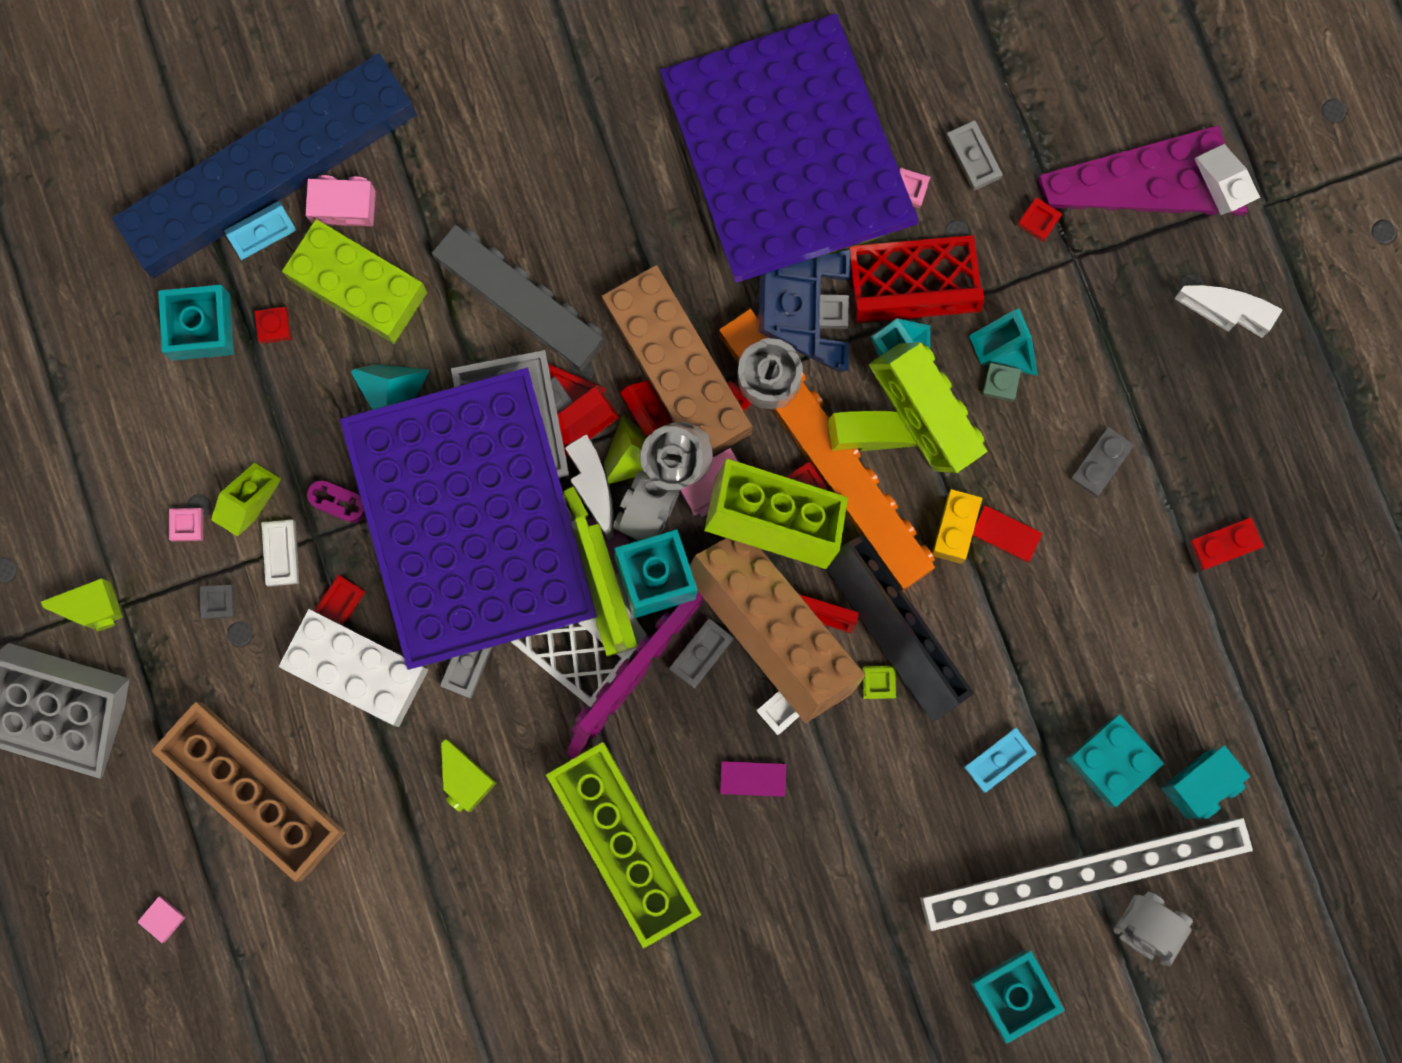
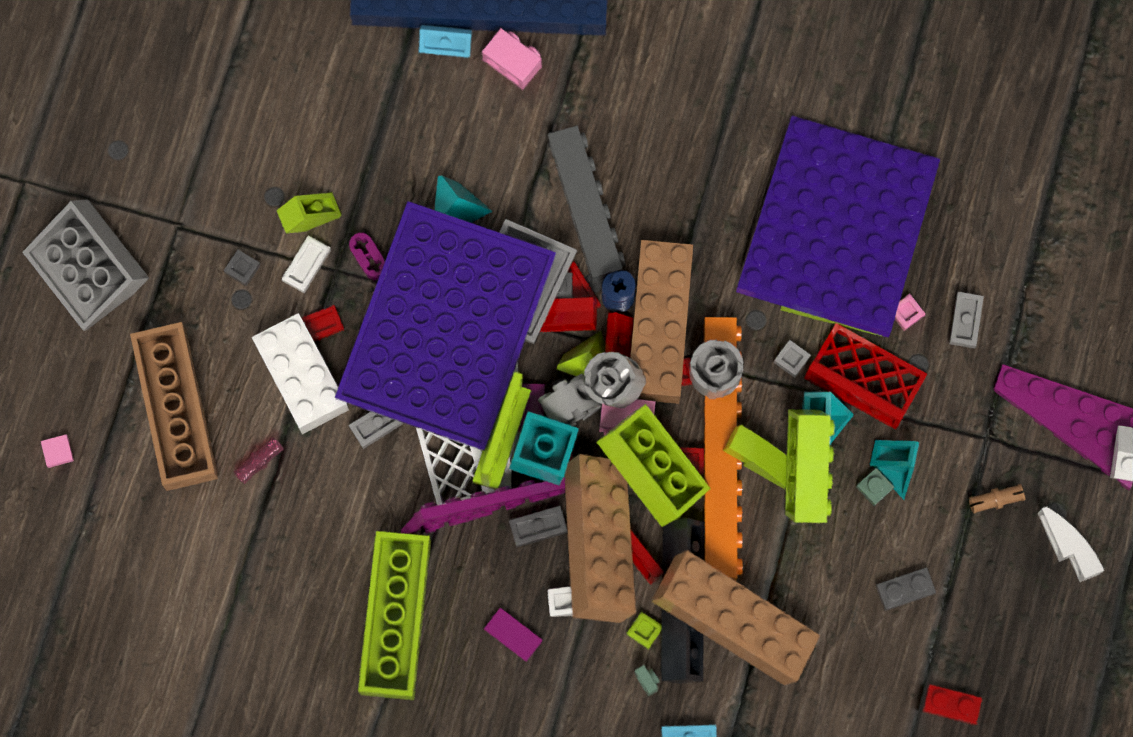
camera: 30 degrees right, 5 degrees down
lime slope [41,579,123,631] -> none
teal brick [158,285,234,361] -> none
bright pink tile [169,508,203,542] -> none
red plate [255,307,292,344] -> none
lime brick [282,219,427,344] -> none
lime slope [441,739,497,812] -> none
lime tile [563,486,590,521] -> none
white slope [565,434,614,540] -> none
dark blue wing [758,250,850,373] -> none
yellow brick [932,489,982,564] -> none
red tile [972,506,1043,563] -> none
red plate [1017,197,1062,243] -> none
none -> clear pink pin [233,437,284,485]
none -> dark blue piece [602,271,636,313]
none -> sand green plate [634,665,659,697]
none -> medium nougat brick [652,551,820,685]
none -> medium nougat pin [969,484,1025,514]

